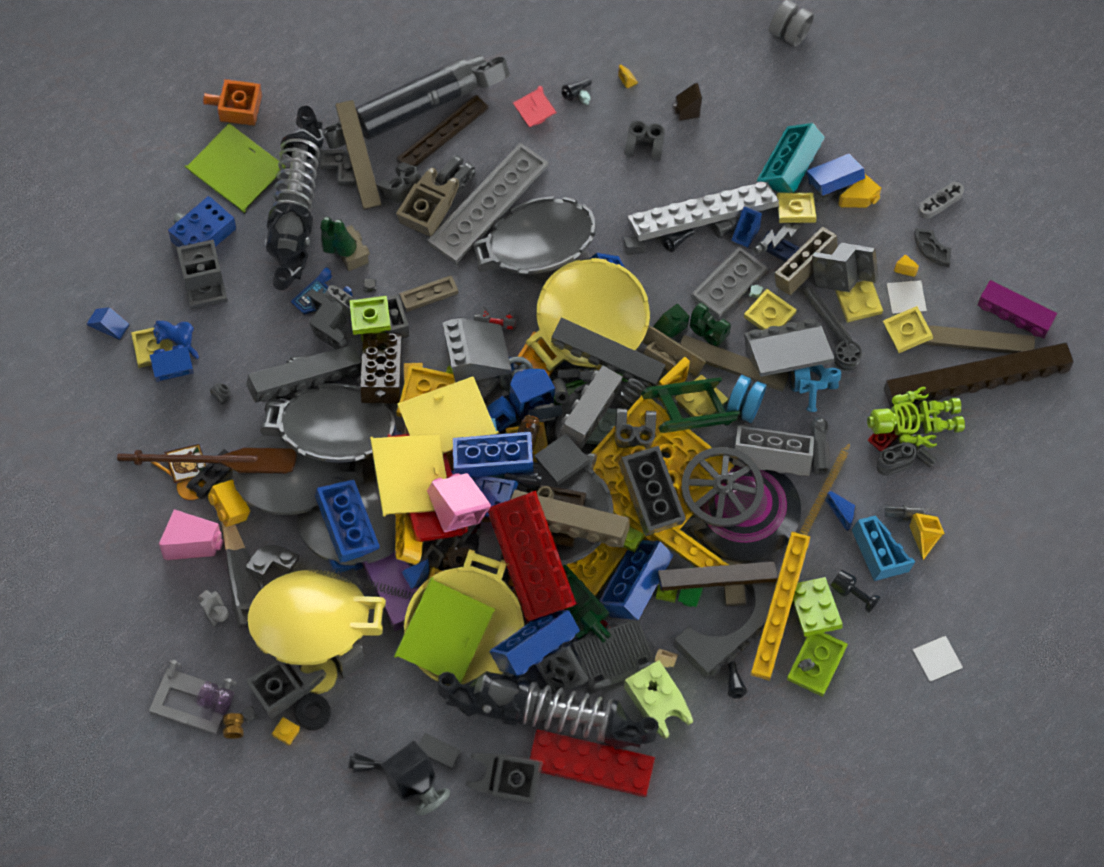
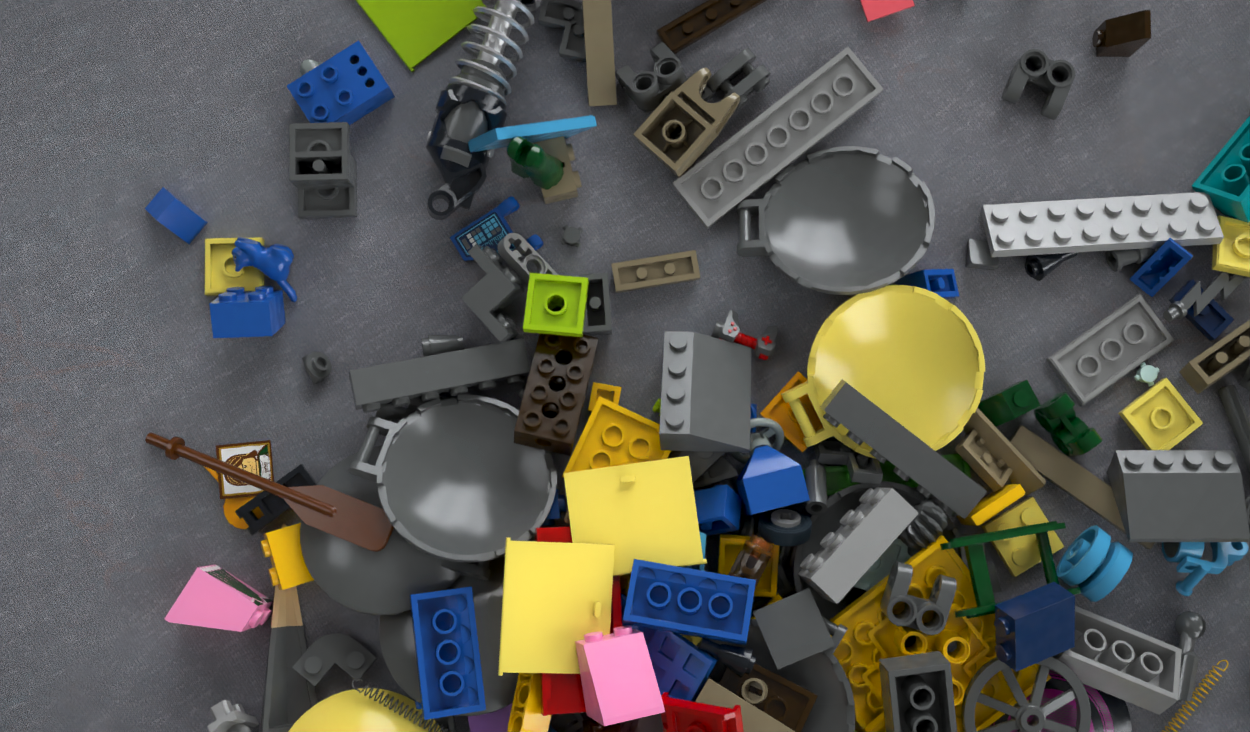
camera: 15 degrees right, 20 degrees up
none -> dark azure tile [468,115,597,152]
none -> dark blue brick [994,582,1075,672]

